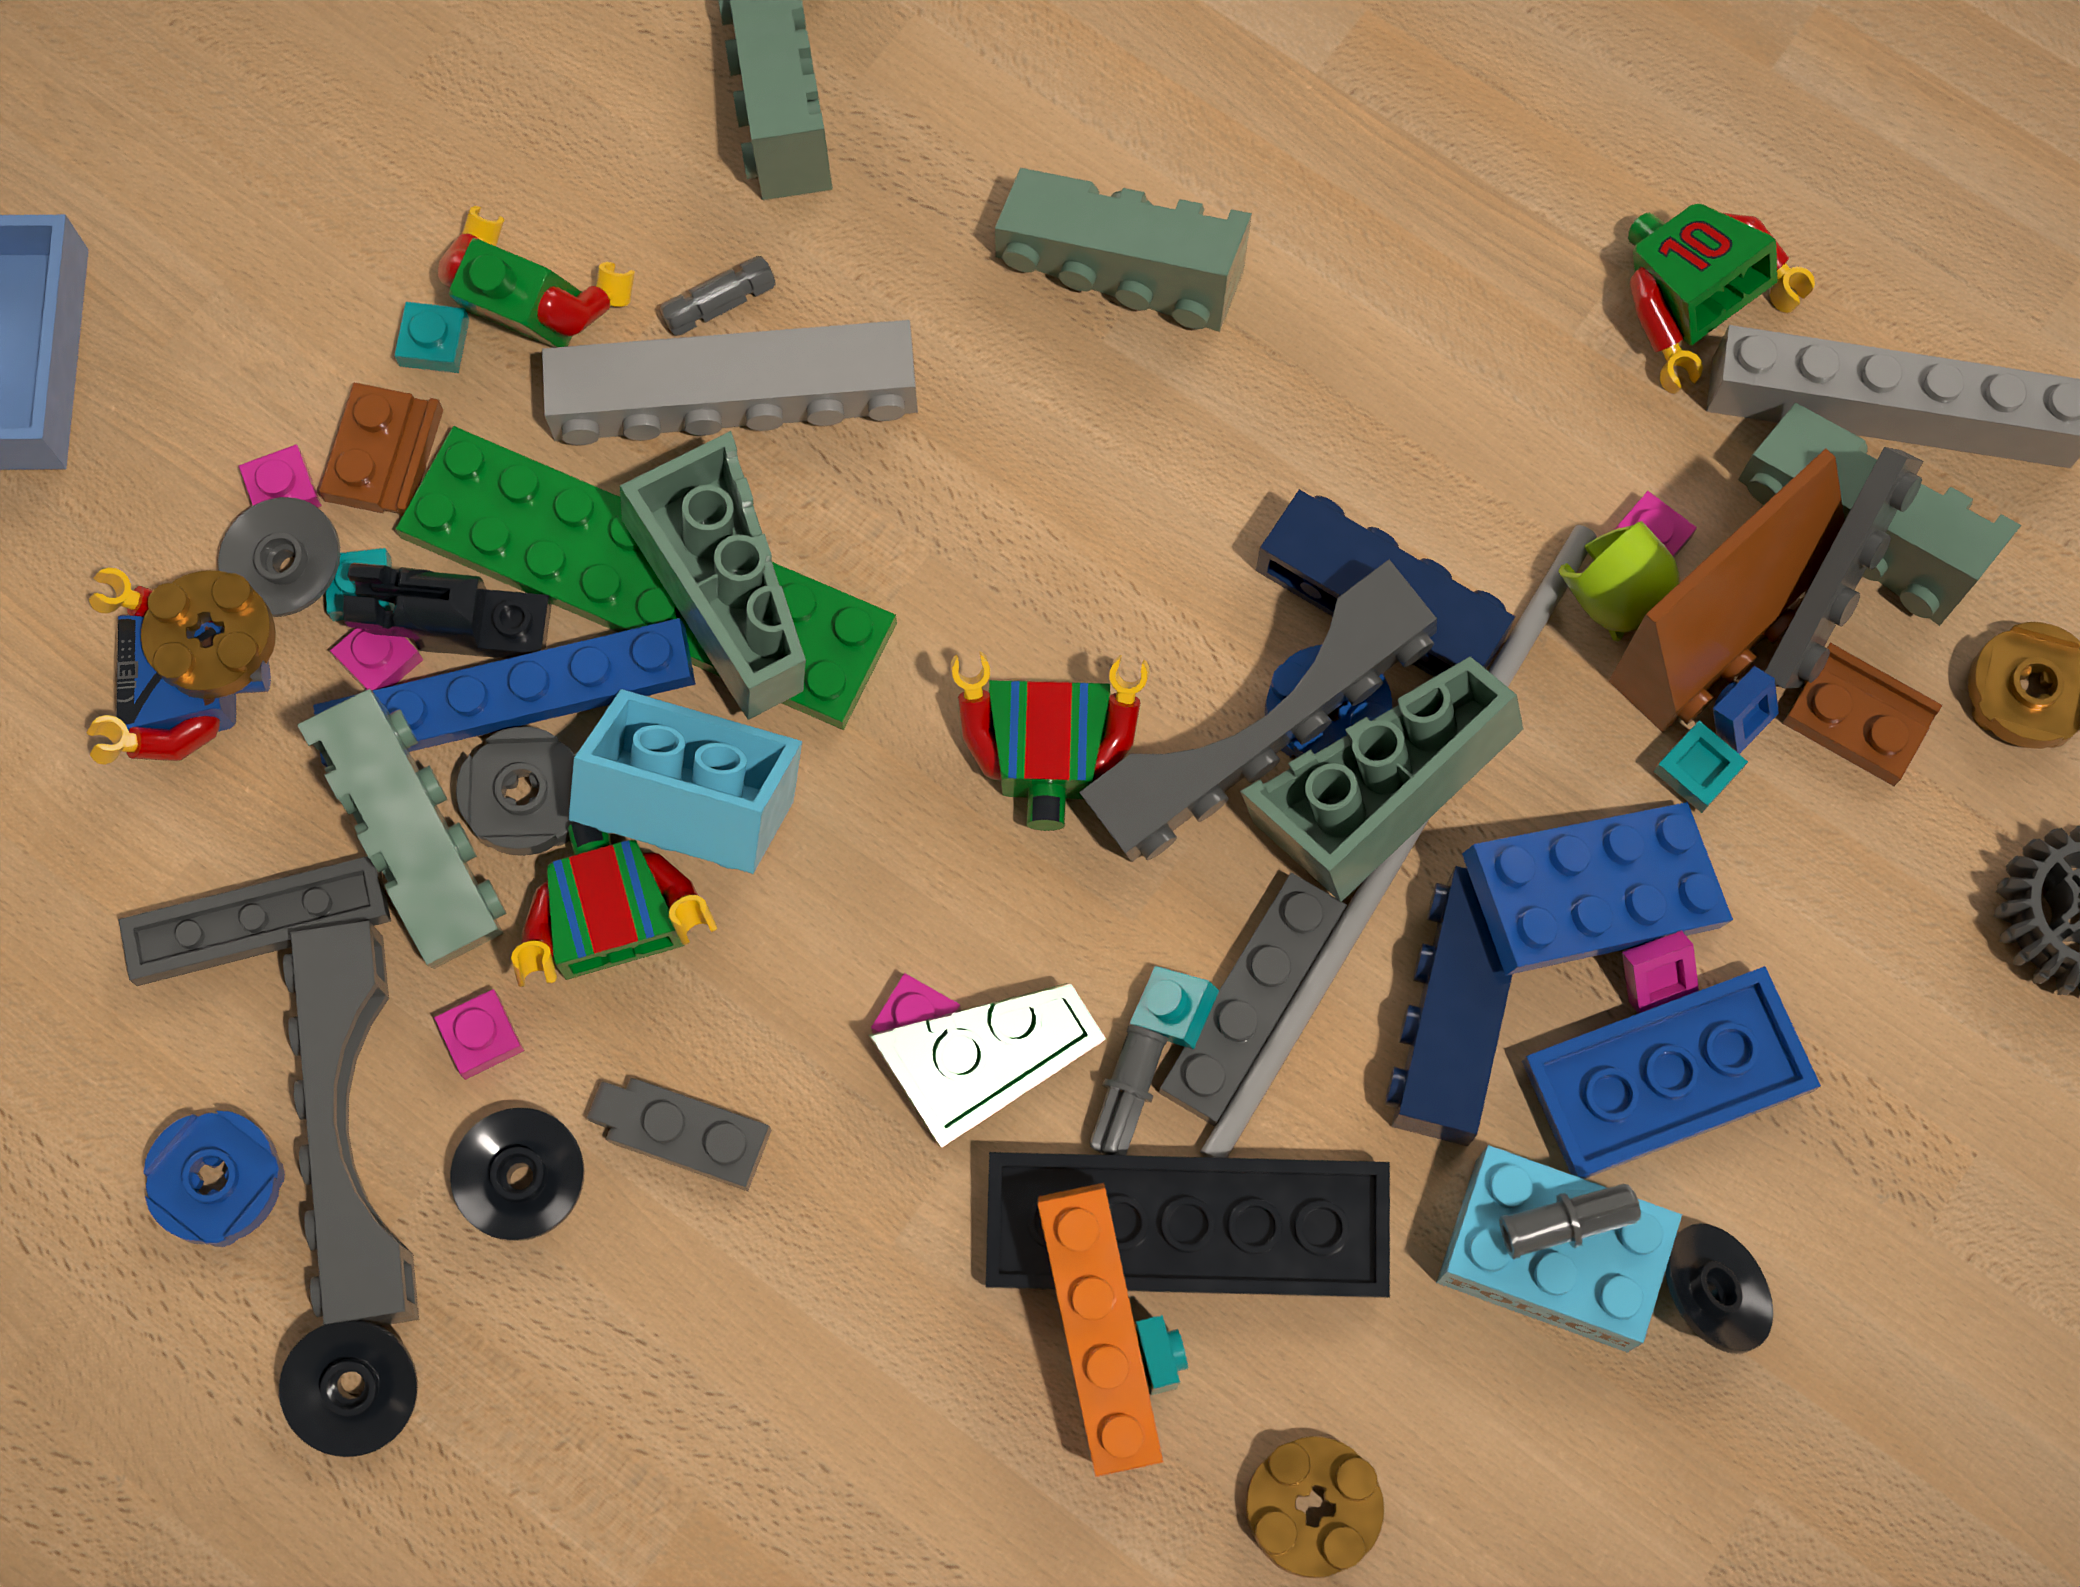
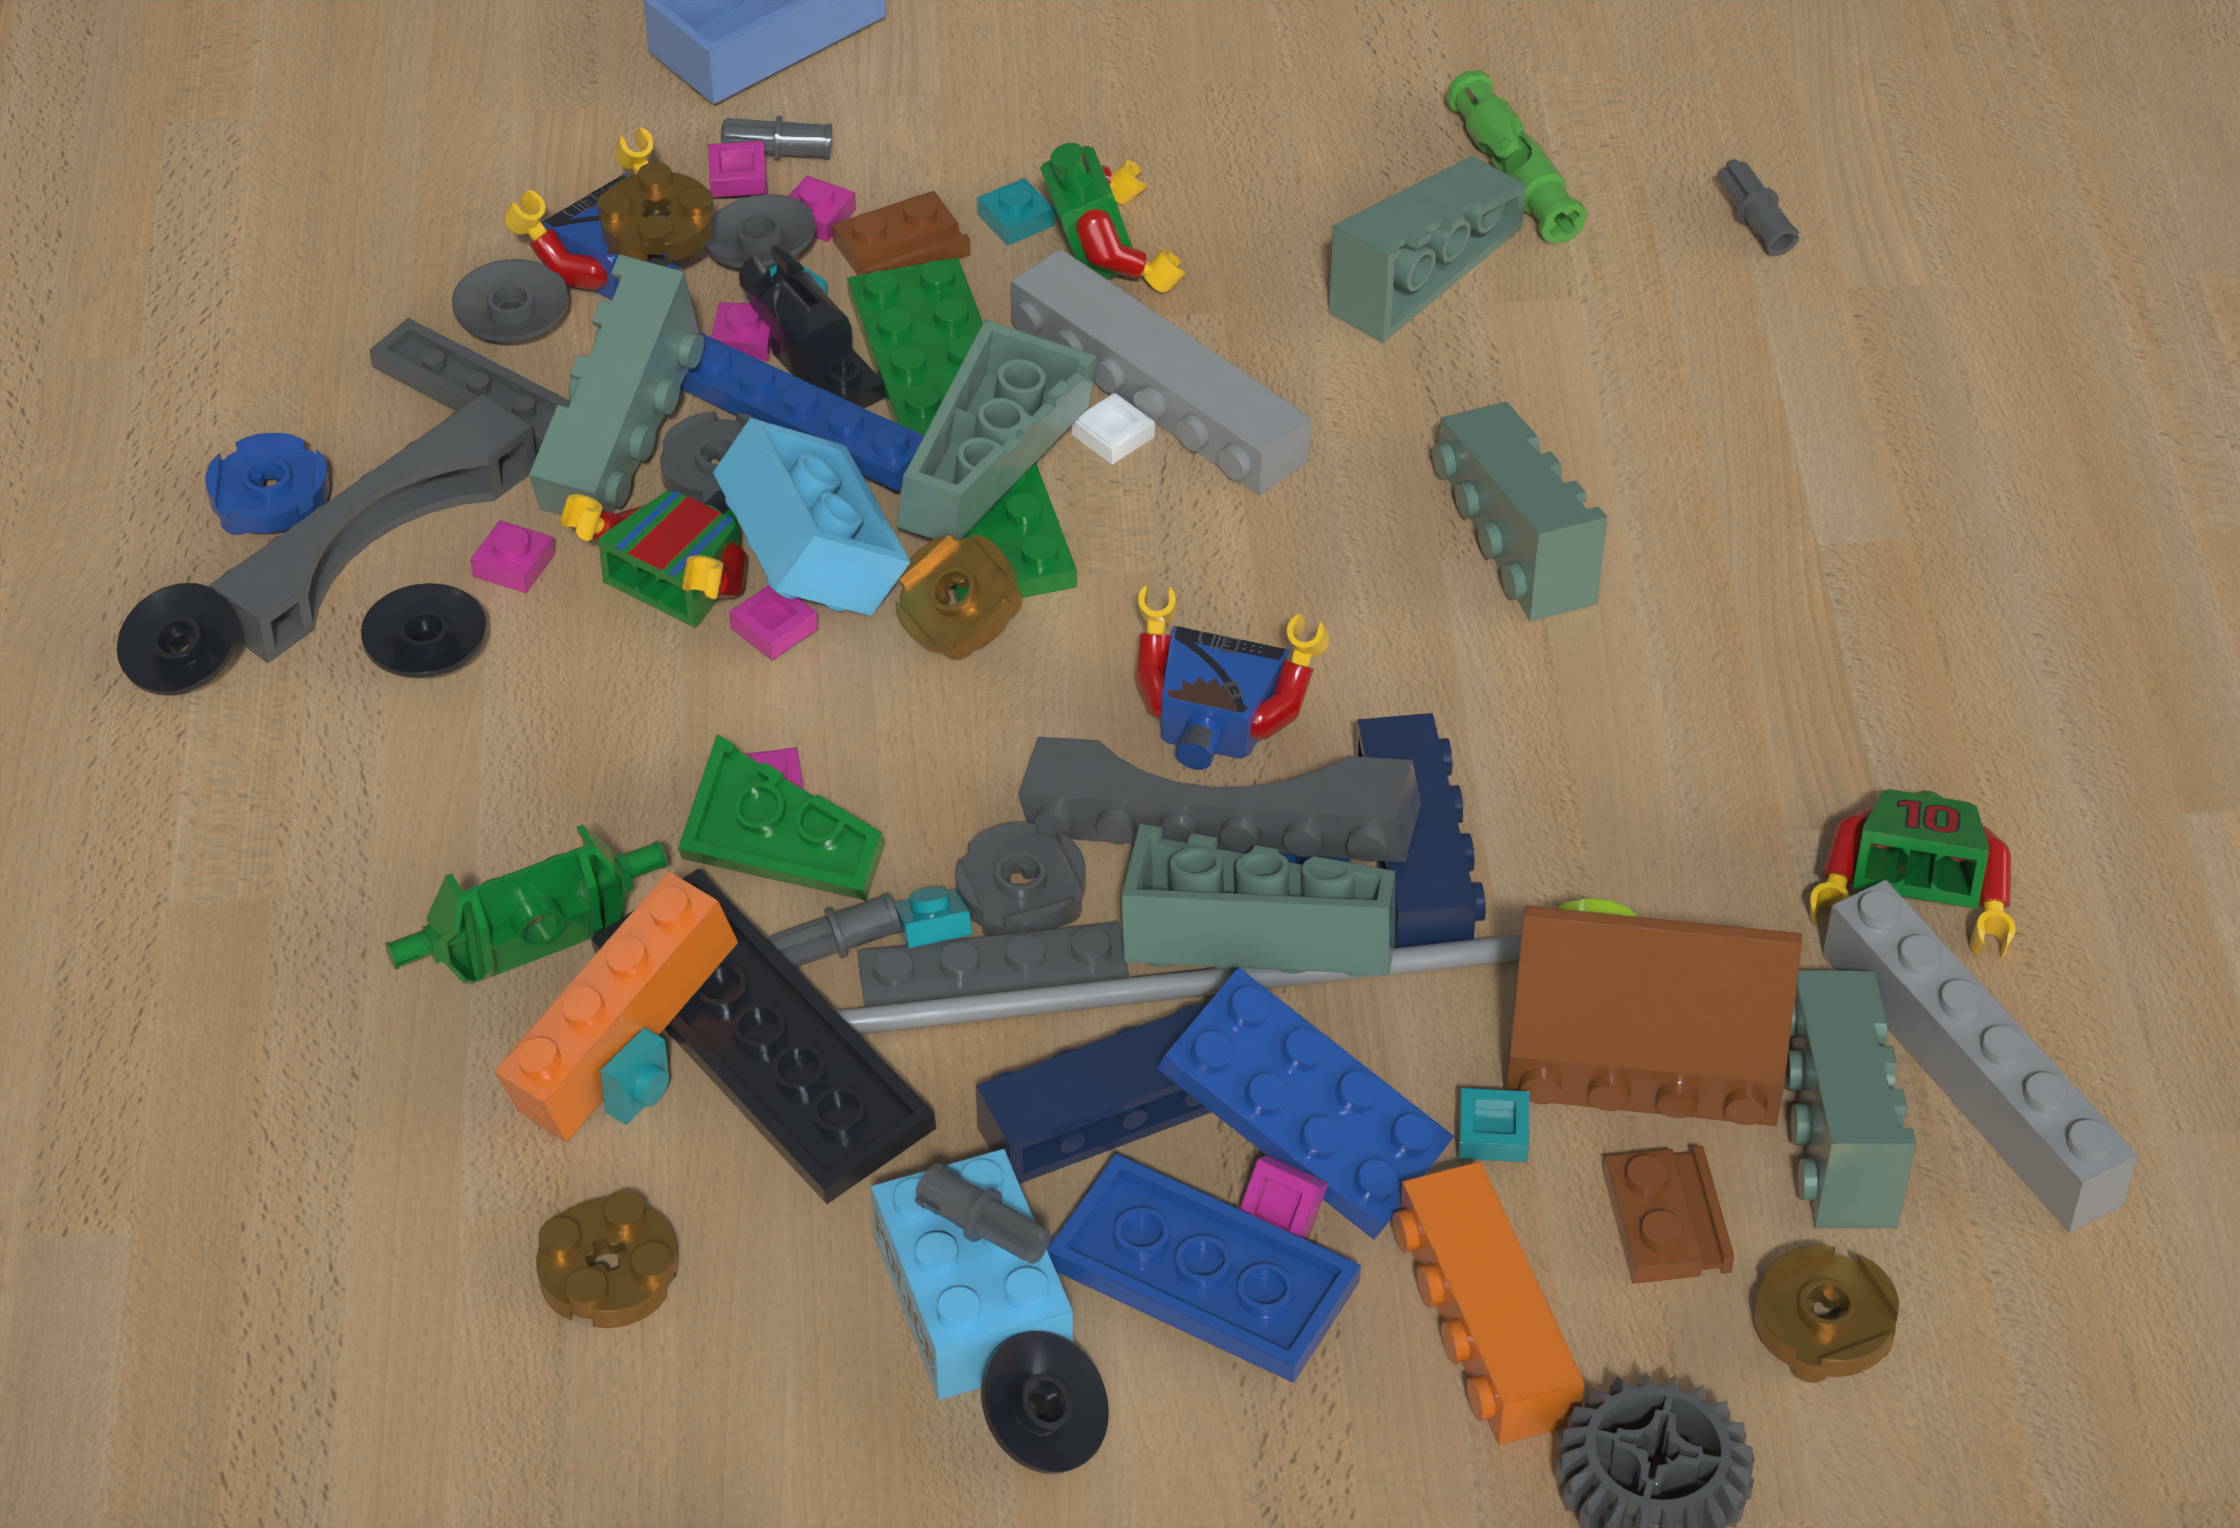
camera: 50 degrees right, 25 degrees down
dark grey hinge [586,1078,772,1192] -> none
dark grey axle [661,256,776,335] -> none
torso [951,651,1150,831] -> none
blue plate [1713,666,1779,754] -> none
dark grey plate [1765,447,1924,689] -> none
none -> green plate [385,824,667,984]
none -> dark grey dish [452,259,569,342]
none -> dark pink plate [708,141,767,197]
none -> dark grey axle [721,116,832,161]
none -> dark pink plate [729,585,818,660]
none -> pearl gold plate [895,534,1022,660]
none -> dark grey plate [955,821,1086,936]
none -> white tile [1072,392,1155,465]
none -> torso [1136,585,1330,770]
none -> orange brick [1392,1161,1585,1445]

